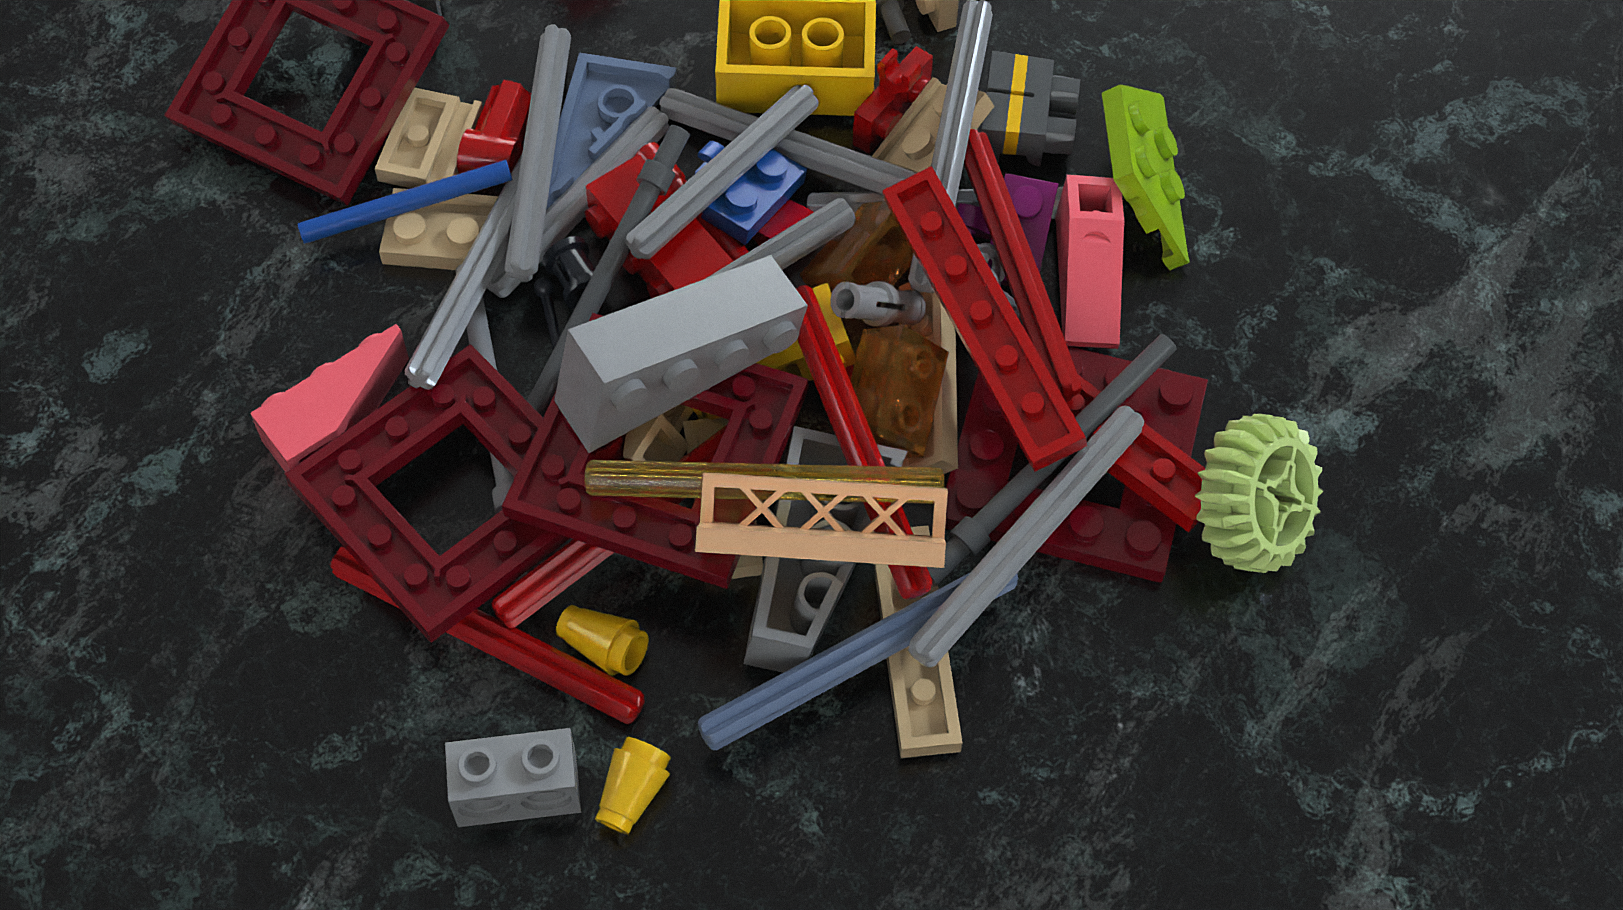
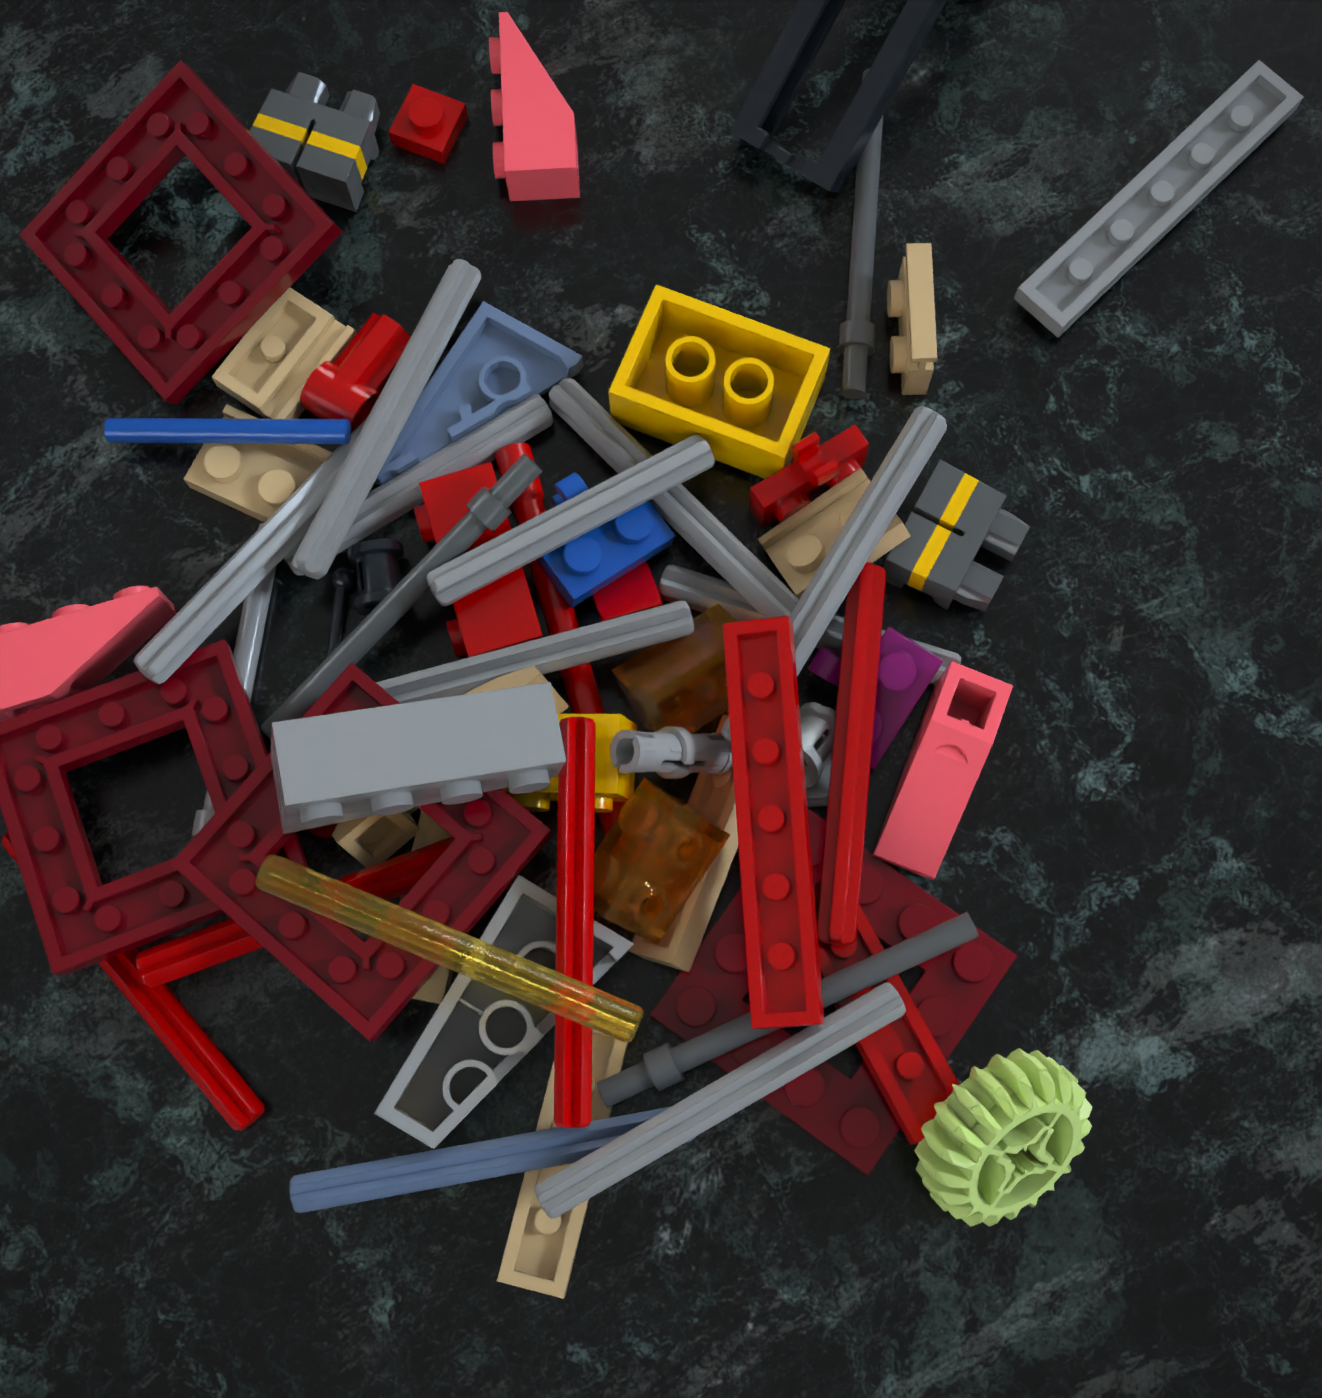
camera: 25 degrees right, 15 degrees up
light grey brick [445,728,581,827] -> none
yellow cone [556,605,649,676] -> none
yellow cone [595,737,671,835] -> none
light nougat fence [695,472,948,568] -> none
lime wing [1102,84,1189,270] -> none

